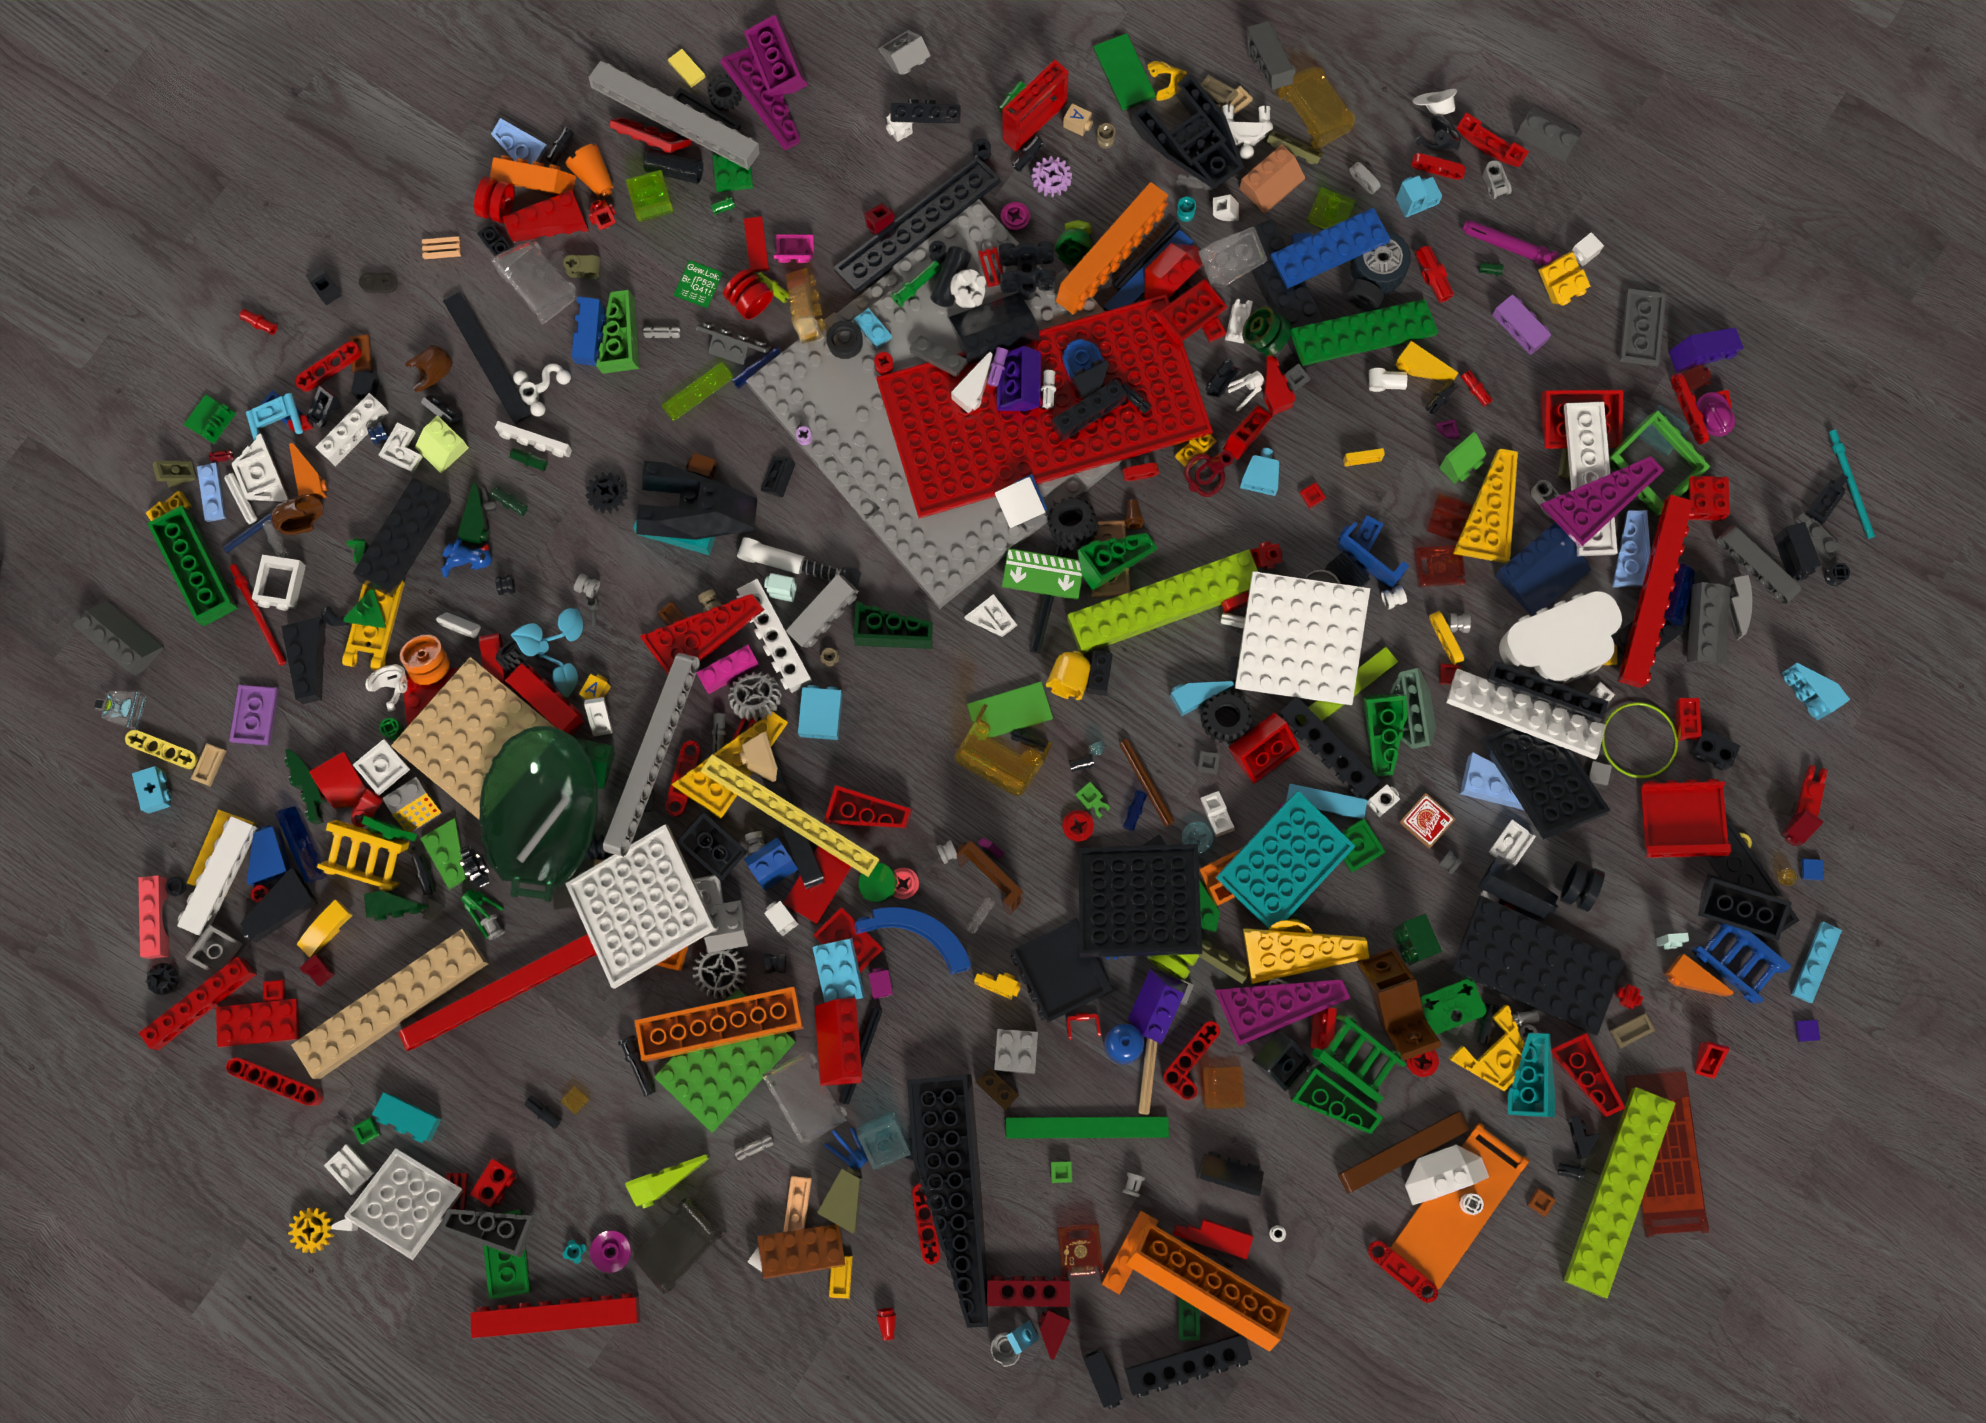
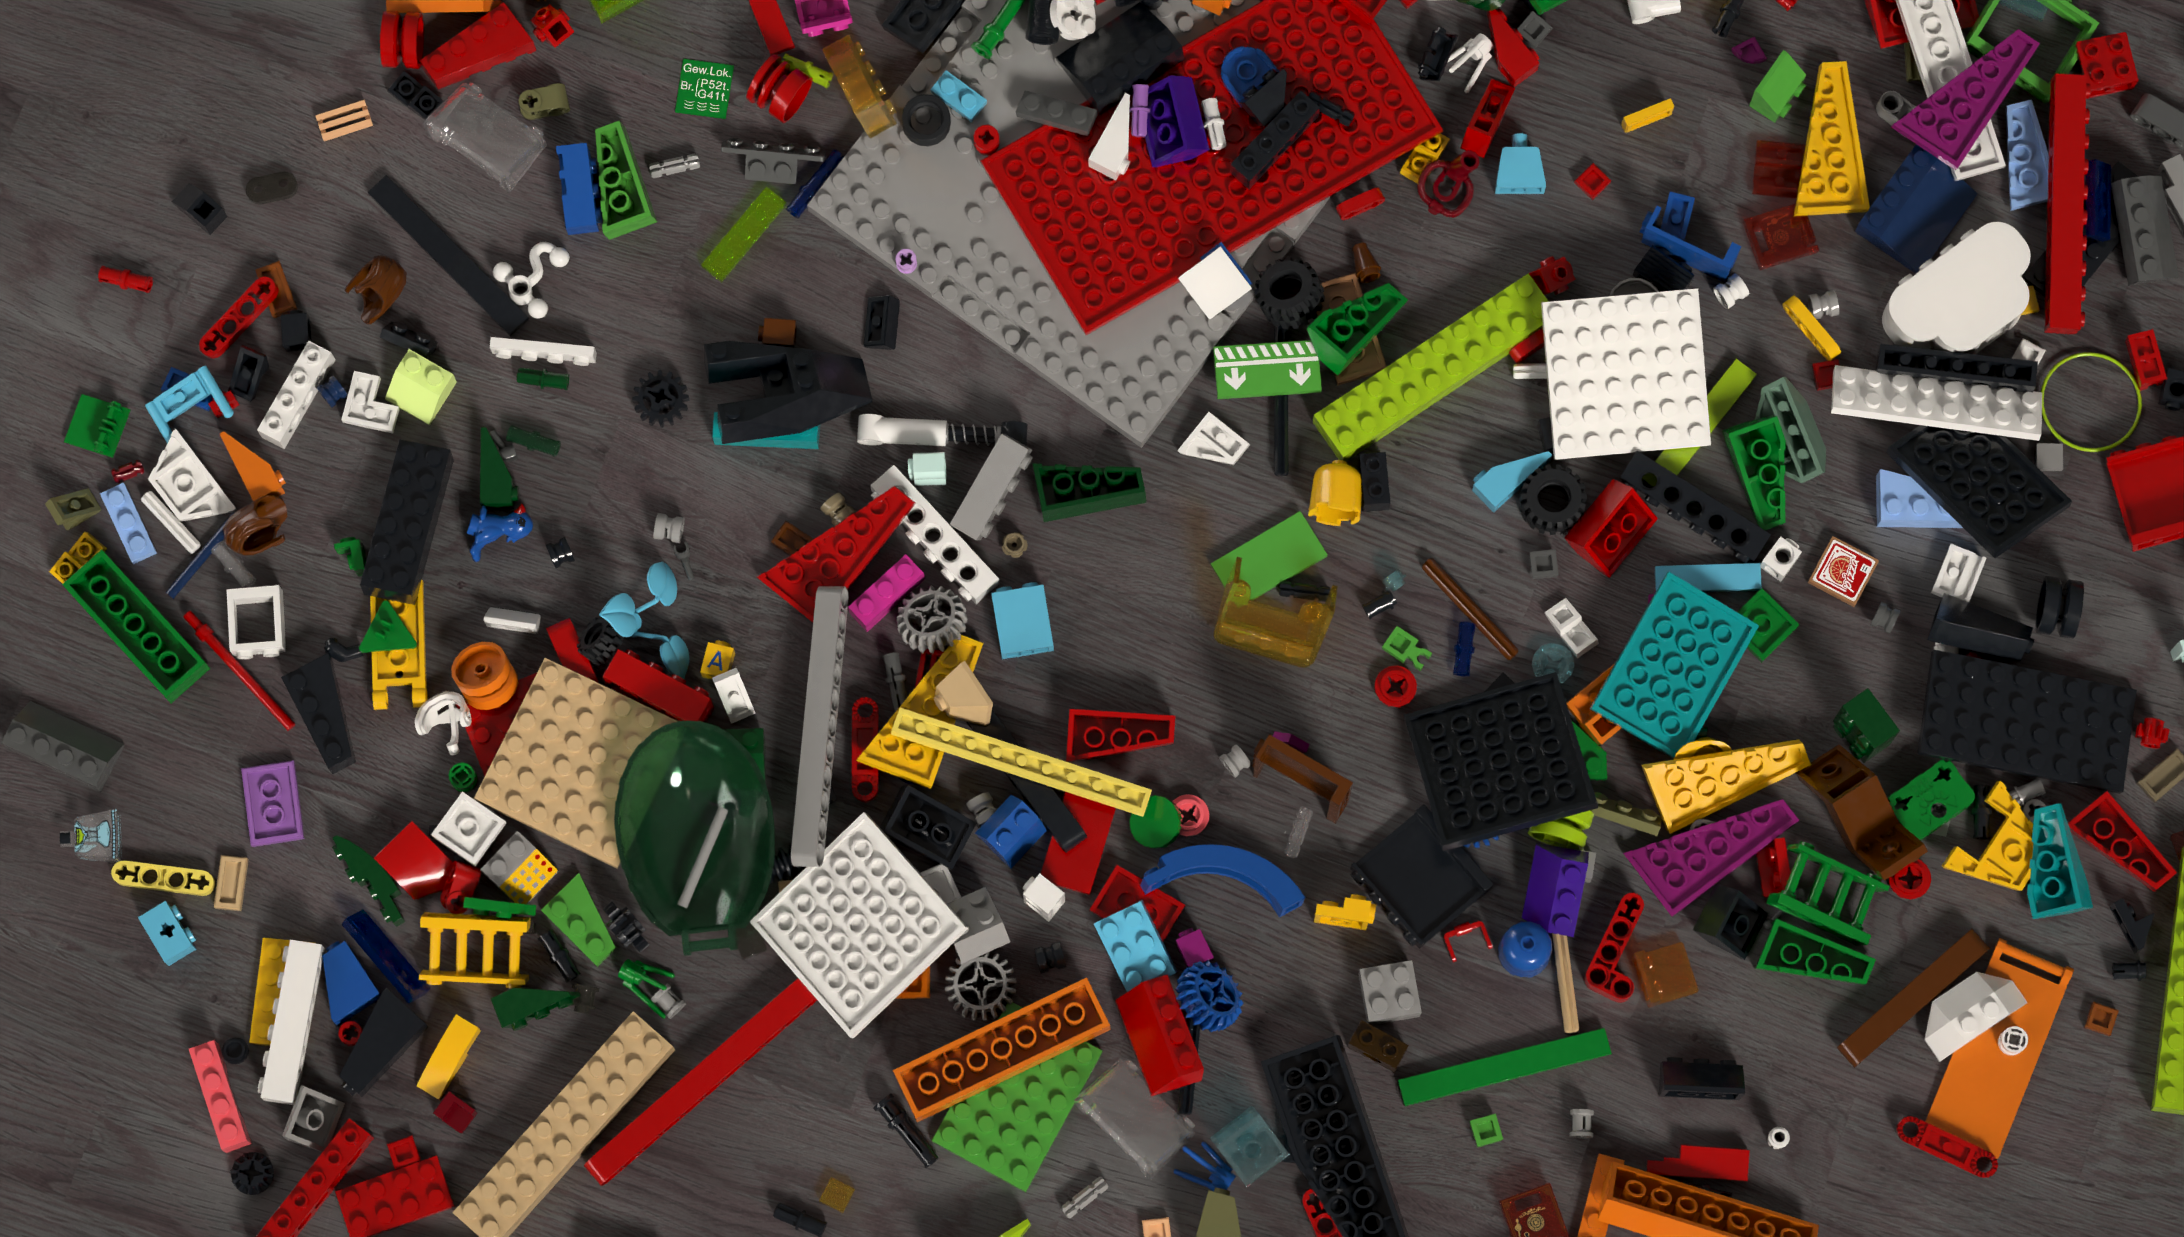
camera: 15 degrees left, 0 degrees up
none -> blue gear [1175,960,1244,1032]

